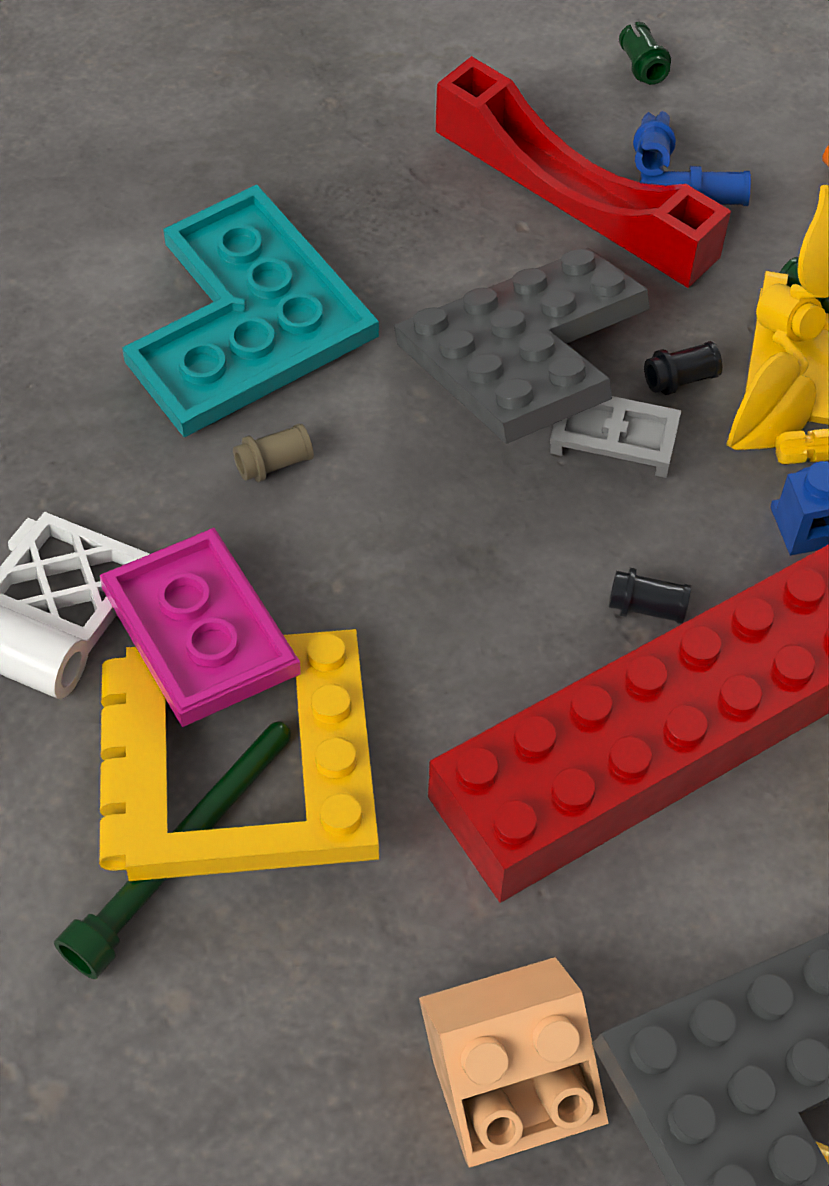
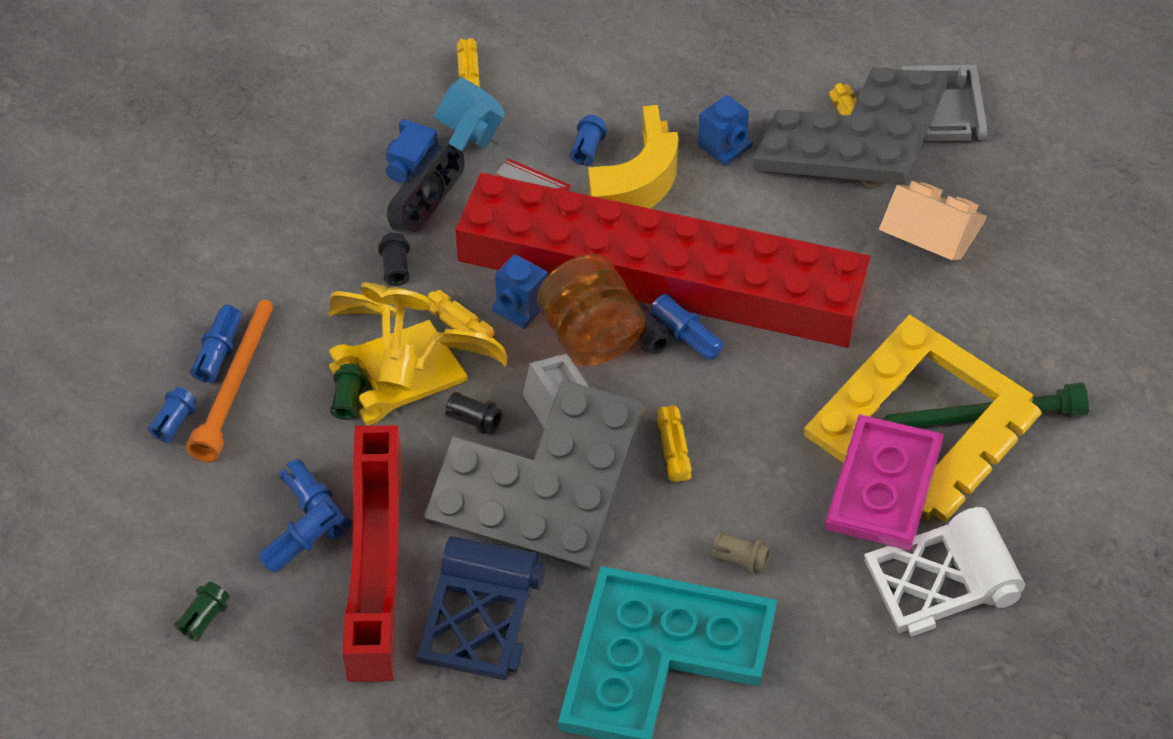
camera: 130 degrees left, 5 degrees down
none -> dark blue piece [417,536,545,680]
none -> clear orange wheel [537,254,645,366]
none -> blue axle [650,293,724,360]
none -> yellow axle [657,405,692,483]

